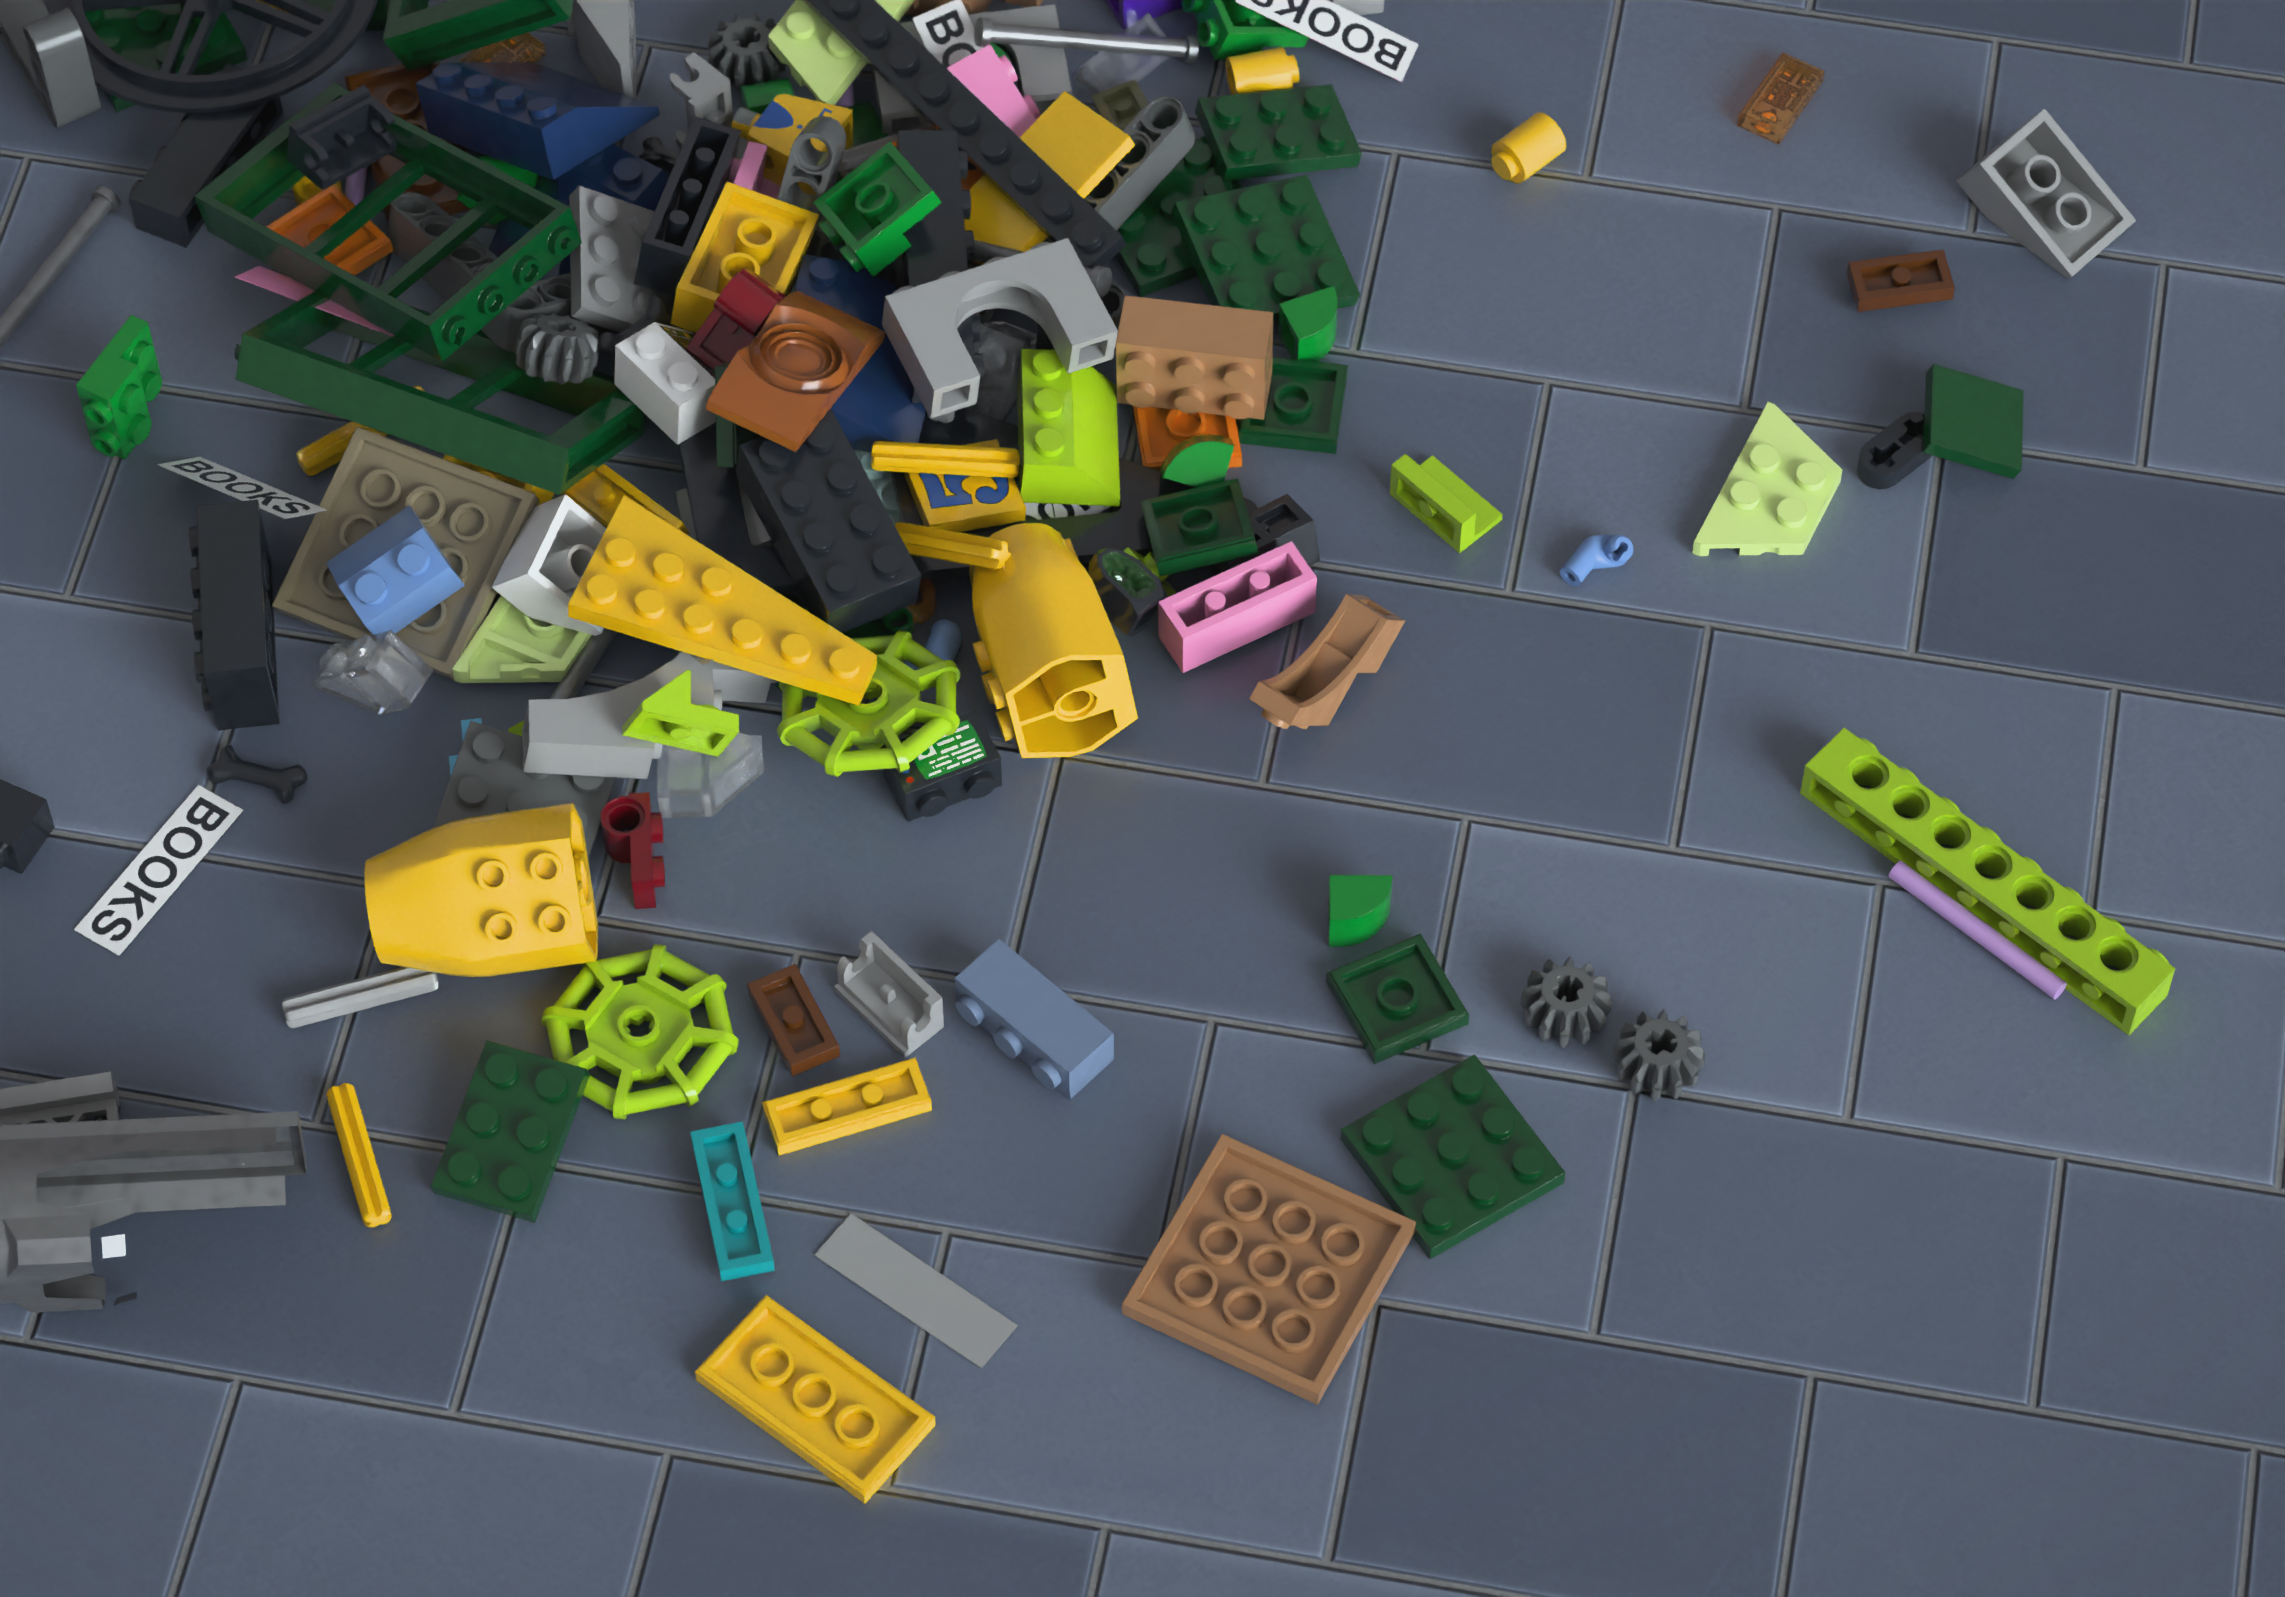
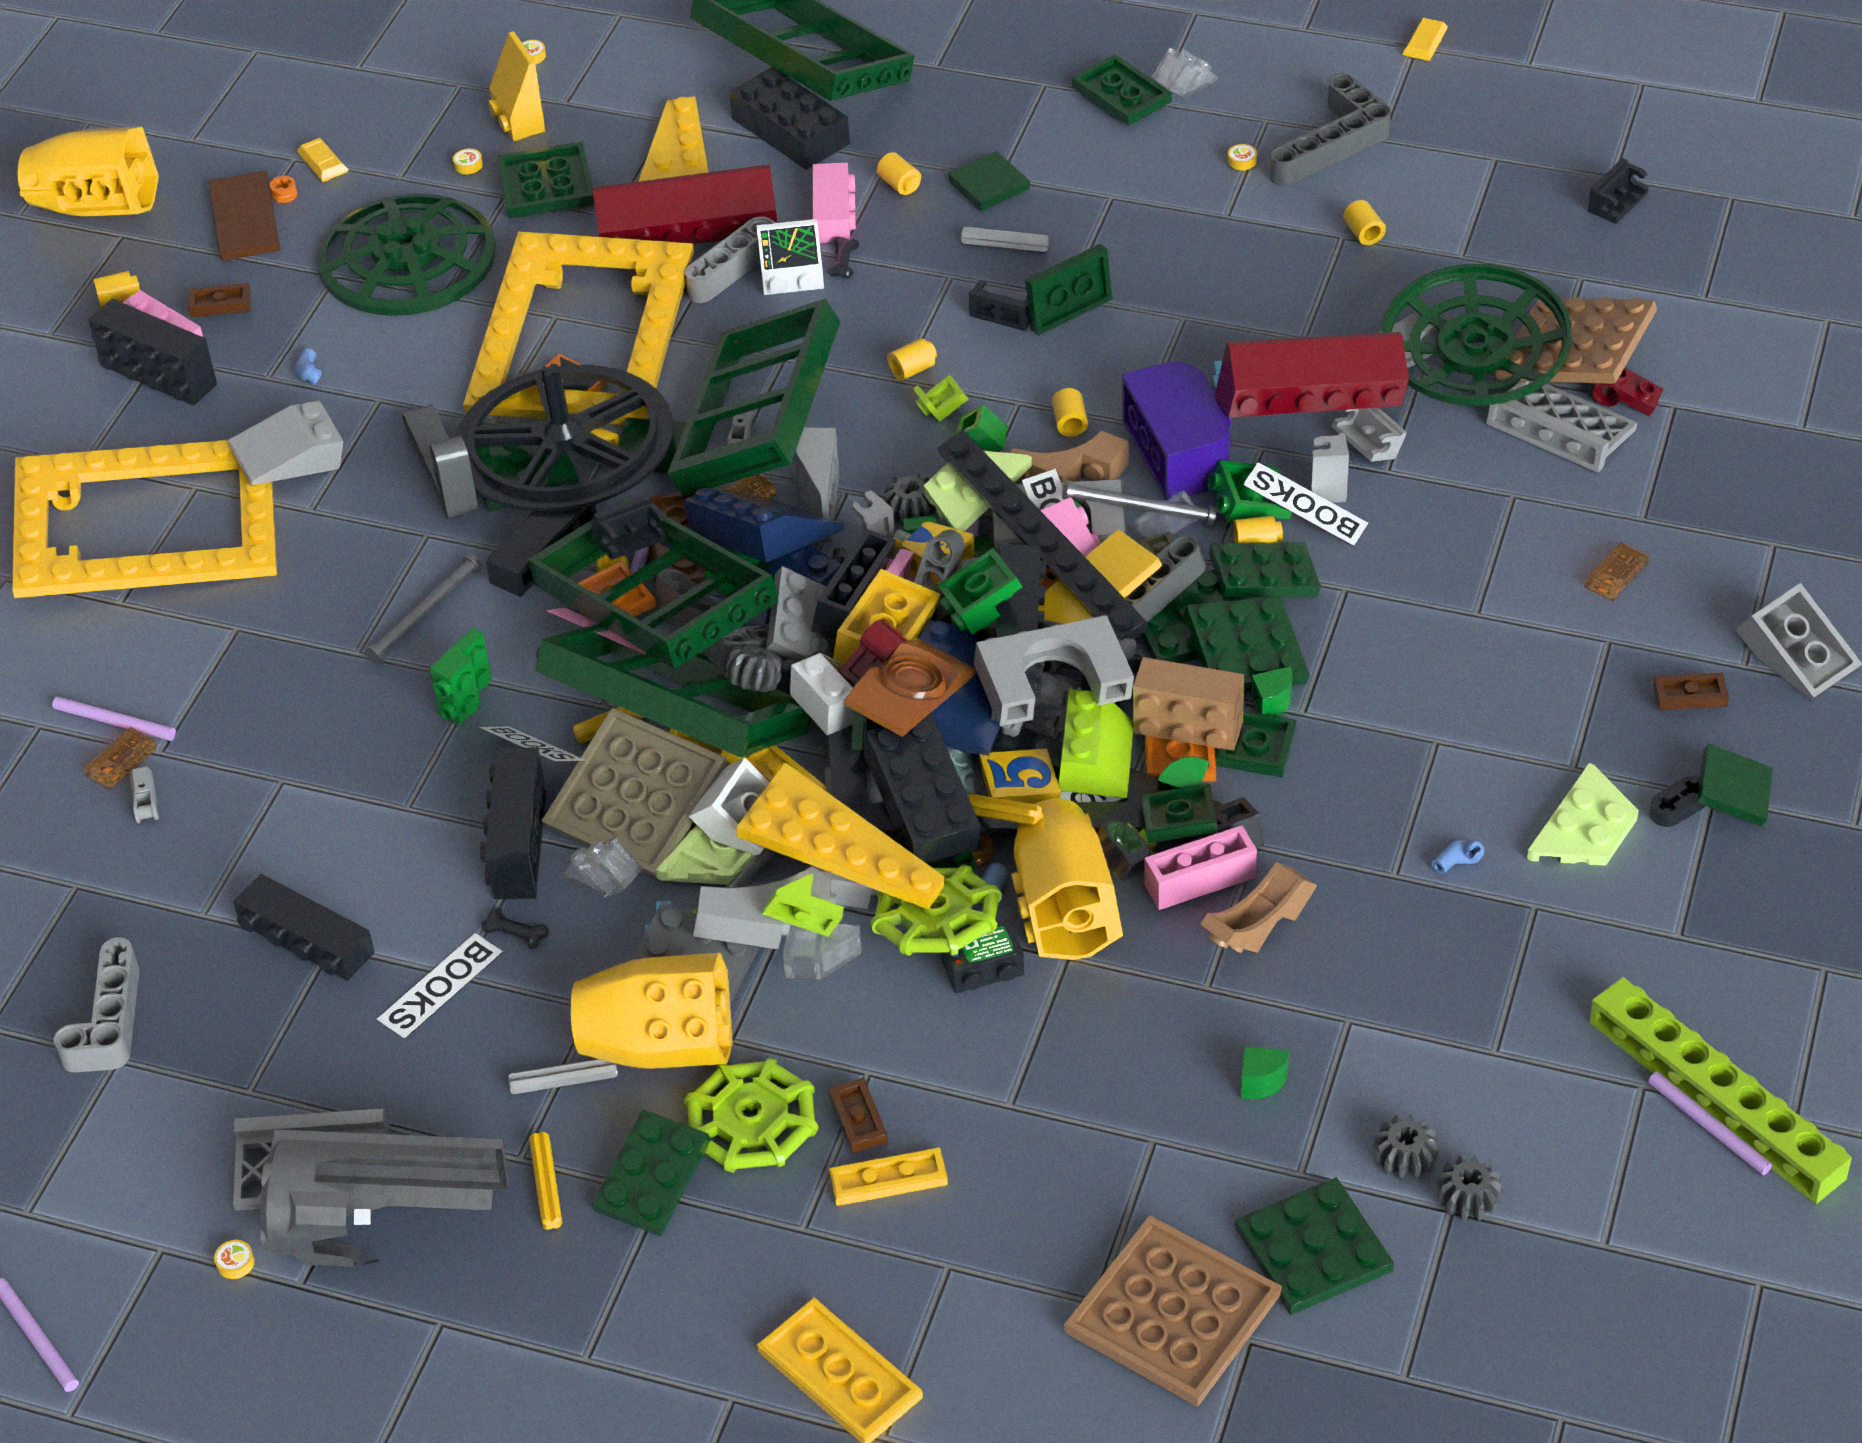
camera: 10 degrees right, 10 degrees down
medium blue slope [326,505,465,643] -> none
dark red plate [601,792,665,909] -> none
teal plate [690,1121,775,1281] -> none
light grey sticker [814,1213,1018,1369] -> none
light grey hinge [834,931,944,1058] -> none
yellow axle [871,441,1020,478] -> none
sand blue brick [954,939,1114,1100] -> none
dark green tile [1326,933,1469,1064] -> none
lime panel [1390,454,1503,553] -> none
yellow brick [1491,112,1566,184] -> none

